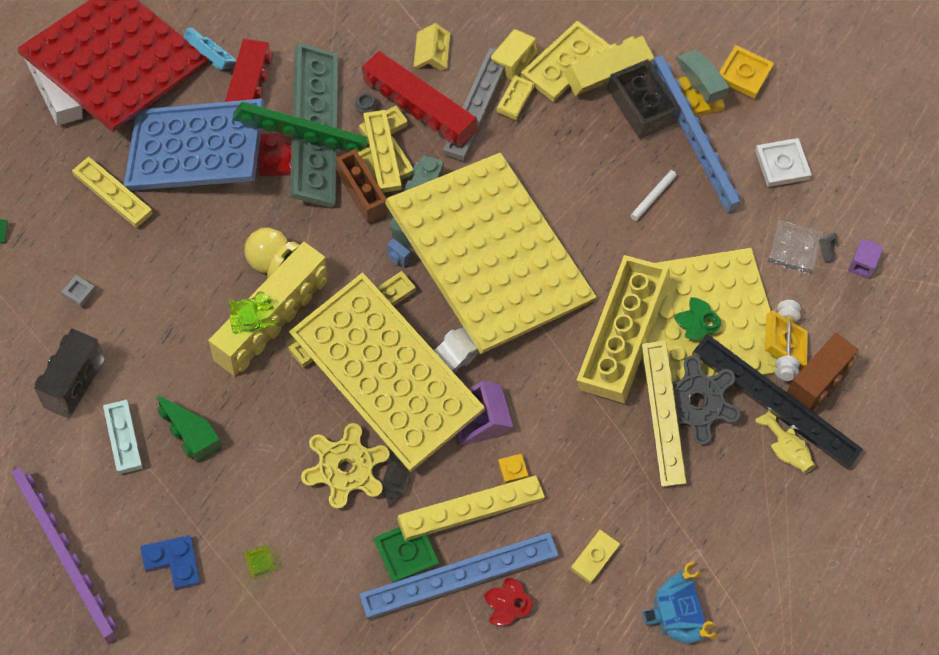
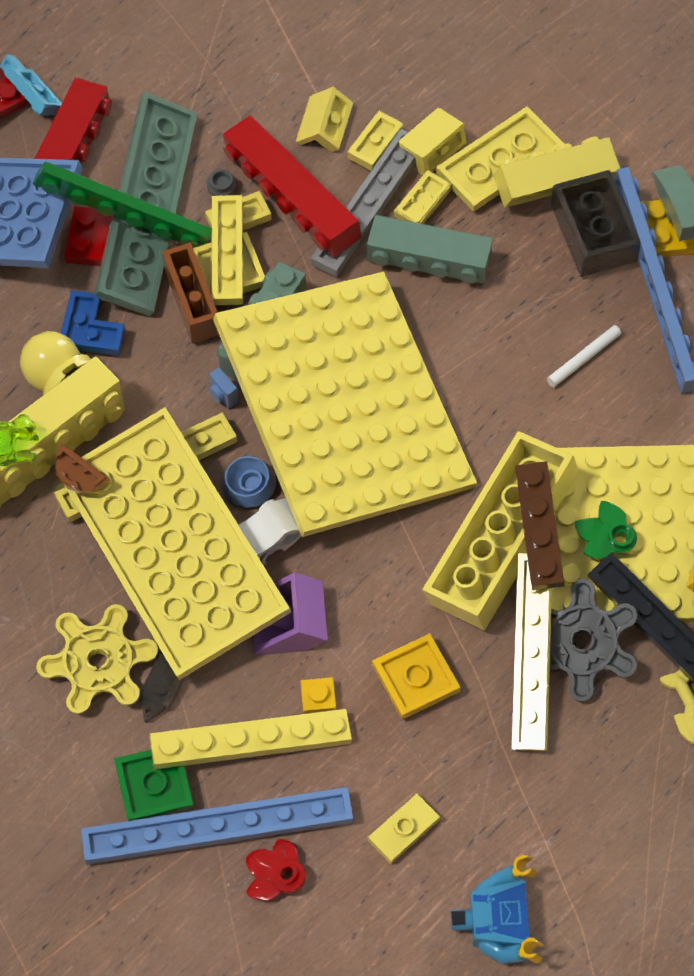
camera: 15 degrees right, 0 degrees up
none -> dark orange plate [55,443,111,494]
none -> blue plate [61,290,126,356]
none -> medium blue hat [222,456,276,508]
none -> light yellow plate [347,111,404,171]
none -> sand green brick [367,215,493,284]
none -> yellow plate [372,633,461,720]
none -> reddish brown plate [515,461,565,591]

